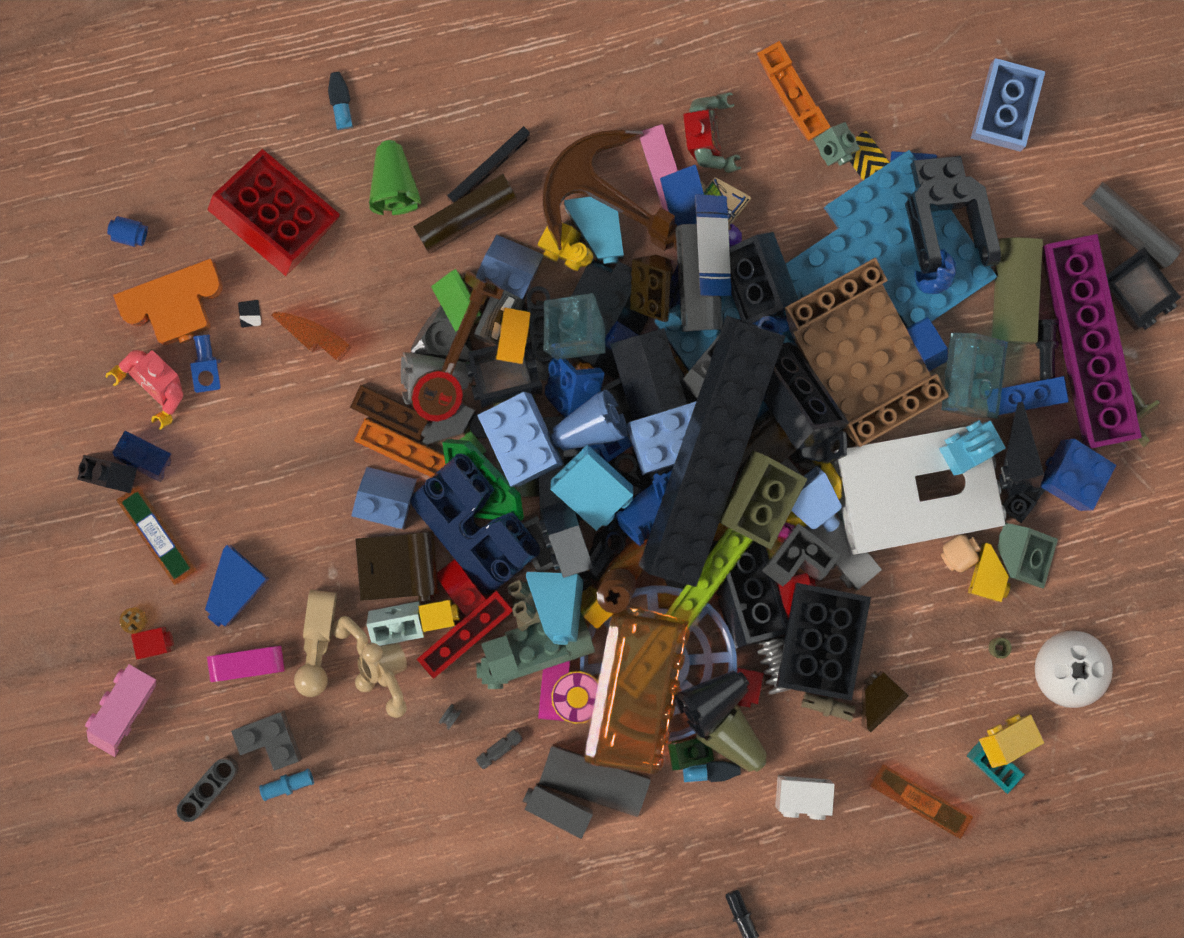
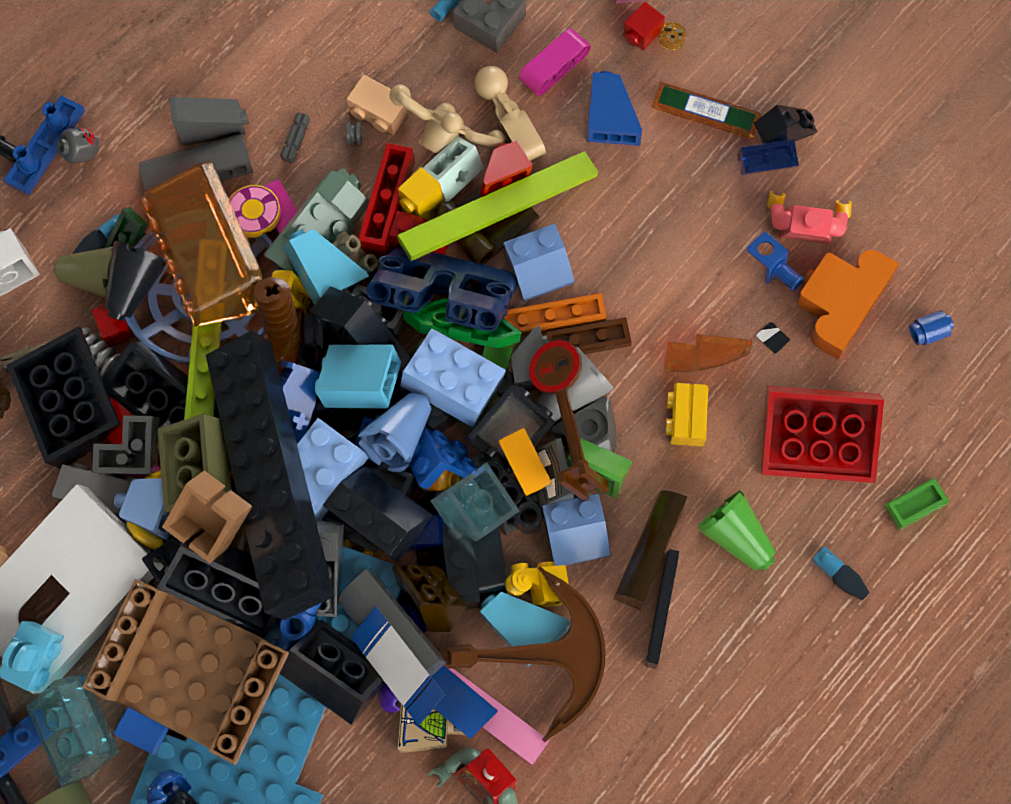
camera: 150 degrees right, 15 degrees down
none -> blue plate [3,95,85,196]
none -> dark grey head [57,127,99,163]
none -> medium nougat piece [162,470,252,563]
none -> light nougat brick [347,75,410,135]
none -> lime tile [397,151,598,261]
none -> slope [480,140,533,197]
none -> yellow brick [665,383,708,447]
none -> bright green tile [884,477,950,531]

